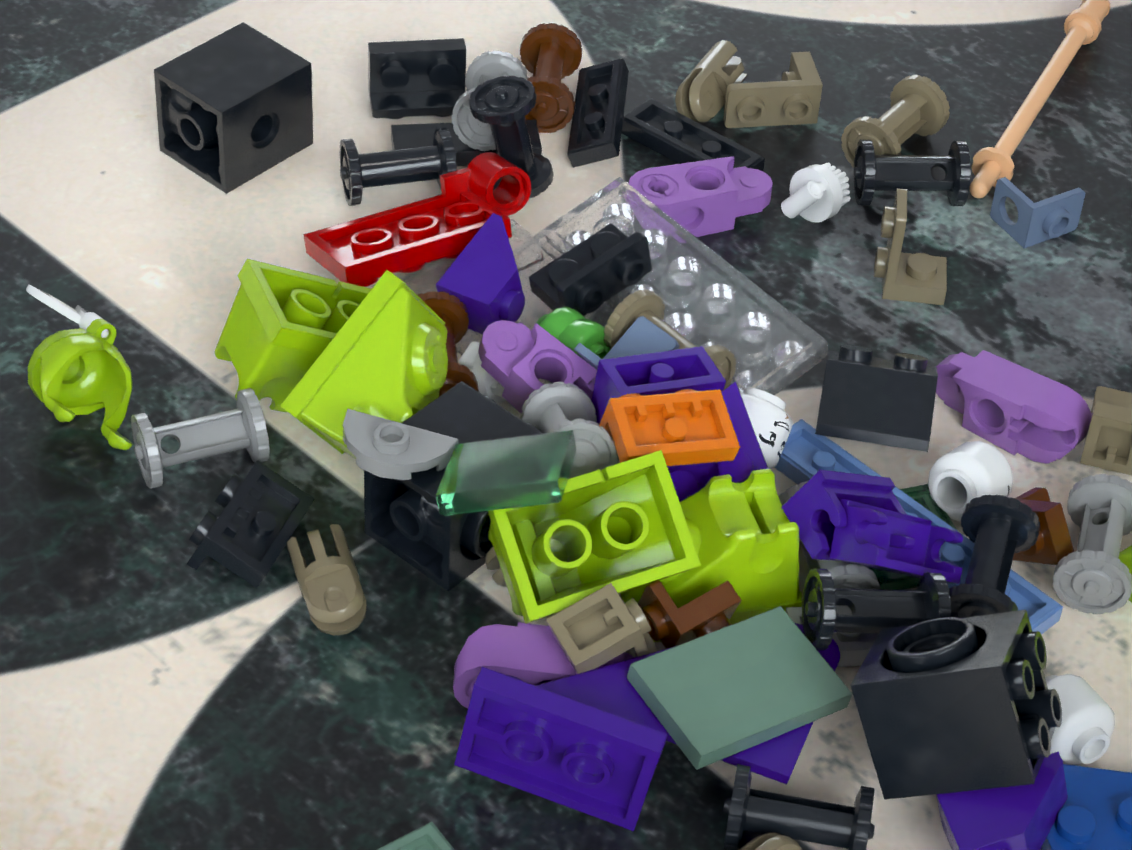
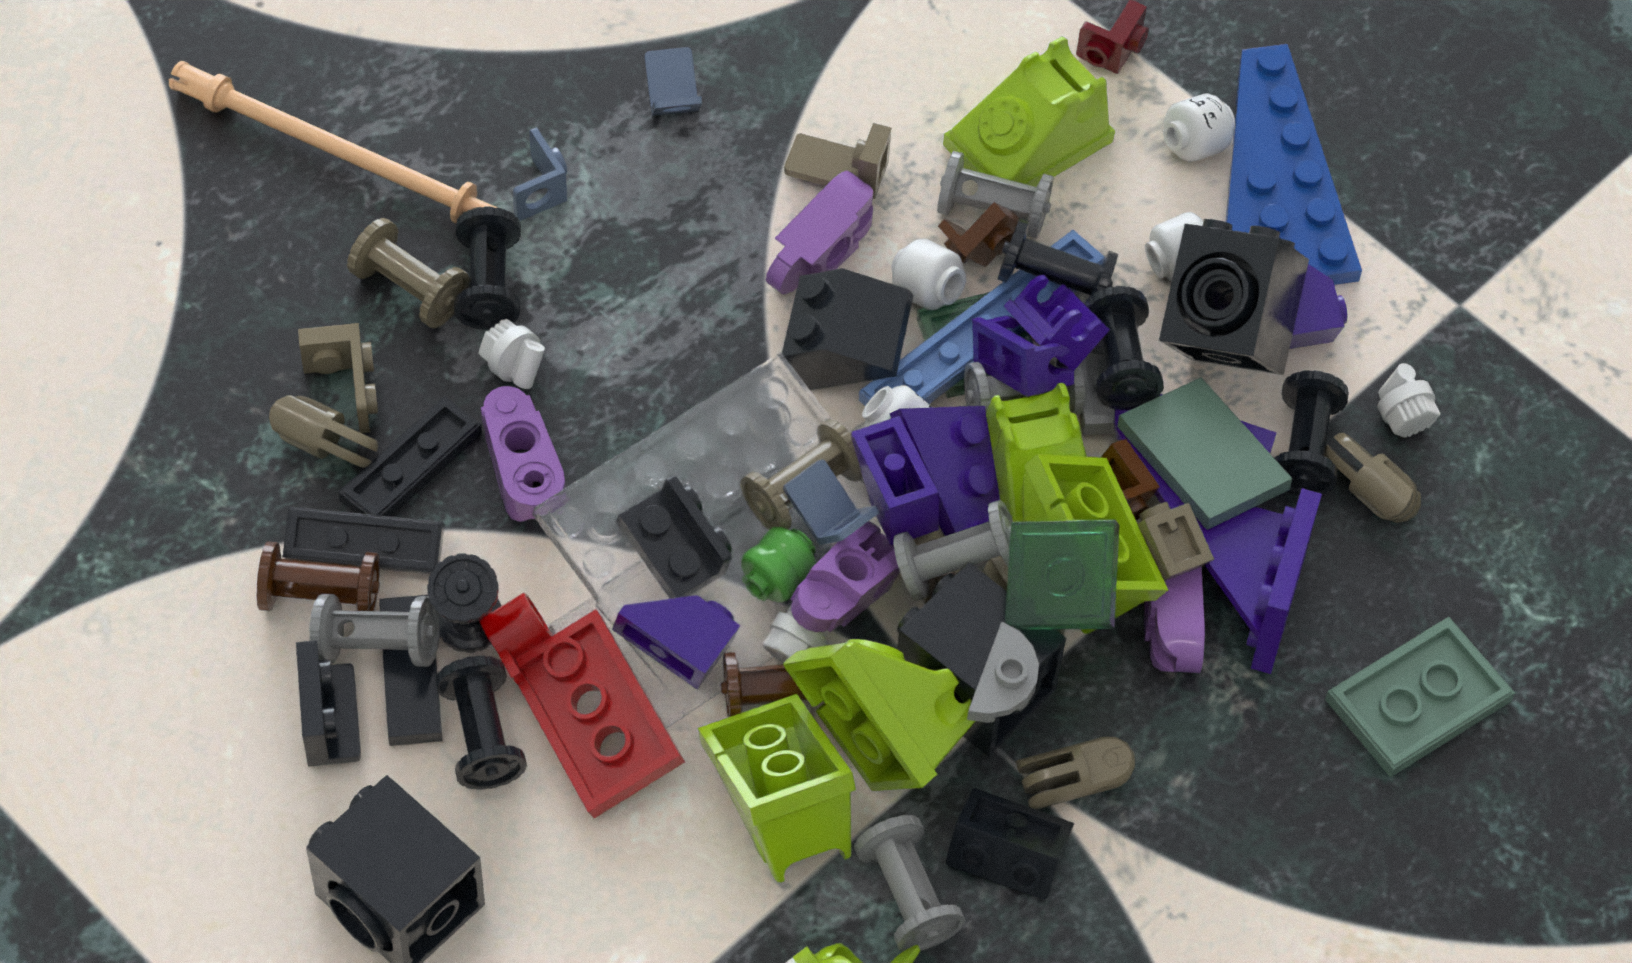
camera: 90 degrees left, 15 degrees up
orange bracket [599,389,740,466] -> none
dark tan bracket [874,188,947,305] -> none

